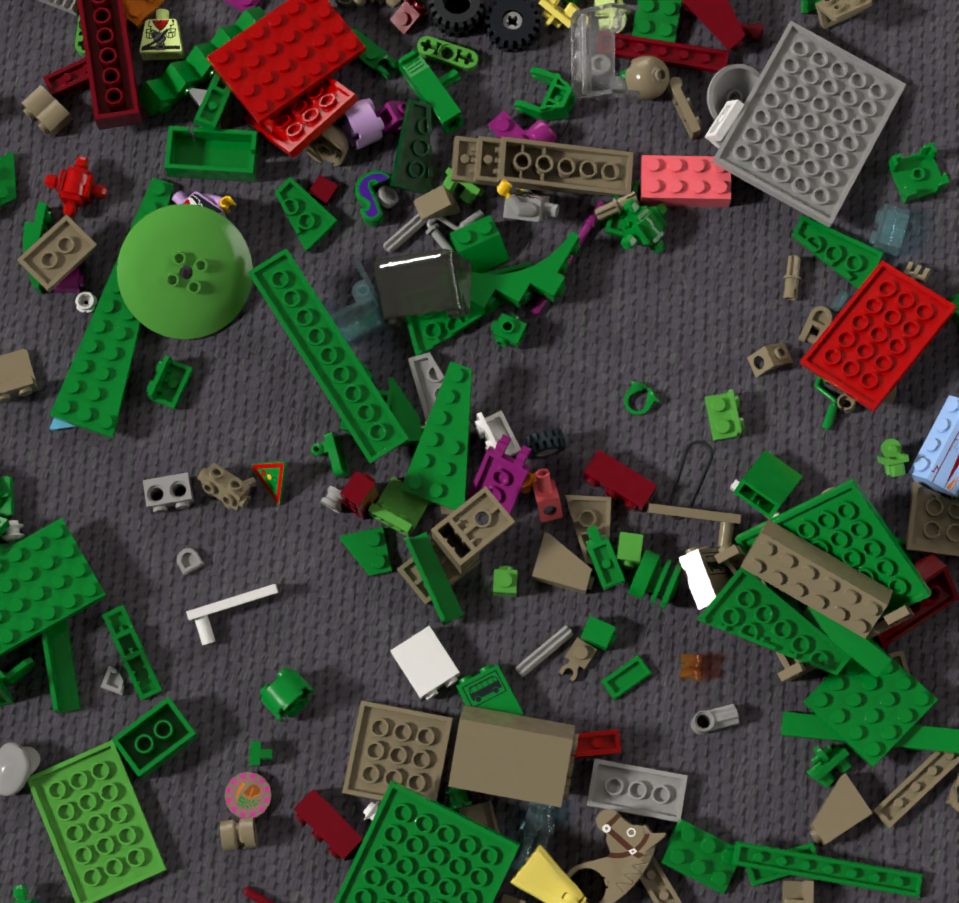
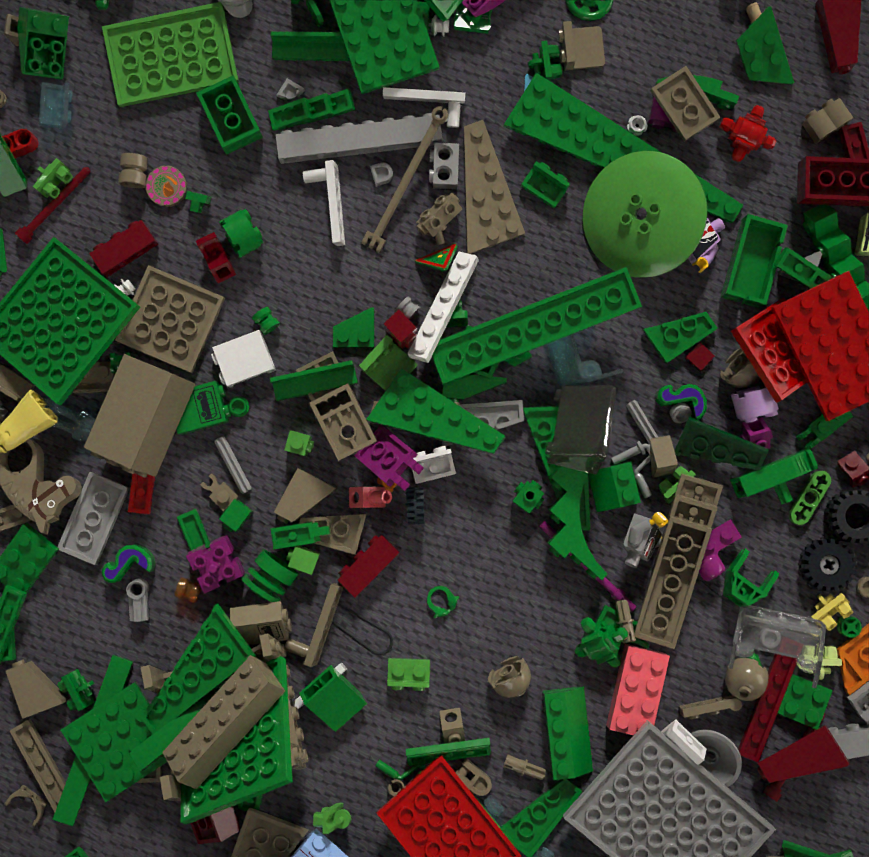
camera: 95 degrees right, 10 degrees up
none -> green animal [102,544,156,583]
none -> magenta brick [186,534,245,594]
none -> dark red brick [196,232,236,283]
none -> green plate [228,396,249,417]
none -> green wheel [252,306,280,335]
none -> light grey brick [276,113,442,164]
none -> dark tan hinge [361,106,449,253]
none -> white piece [383,87,465,128]
none -> green tile [406,738,491,766]
none -> white plate [408,252,479,363]
none -> dark tan wing [464,120,525,254]
none -> dark tan cylinder [488,656,531,698]
none -> green hips [528,41,562,81]
none -> green slope [542,686,593,780]

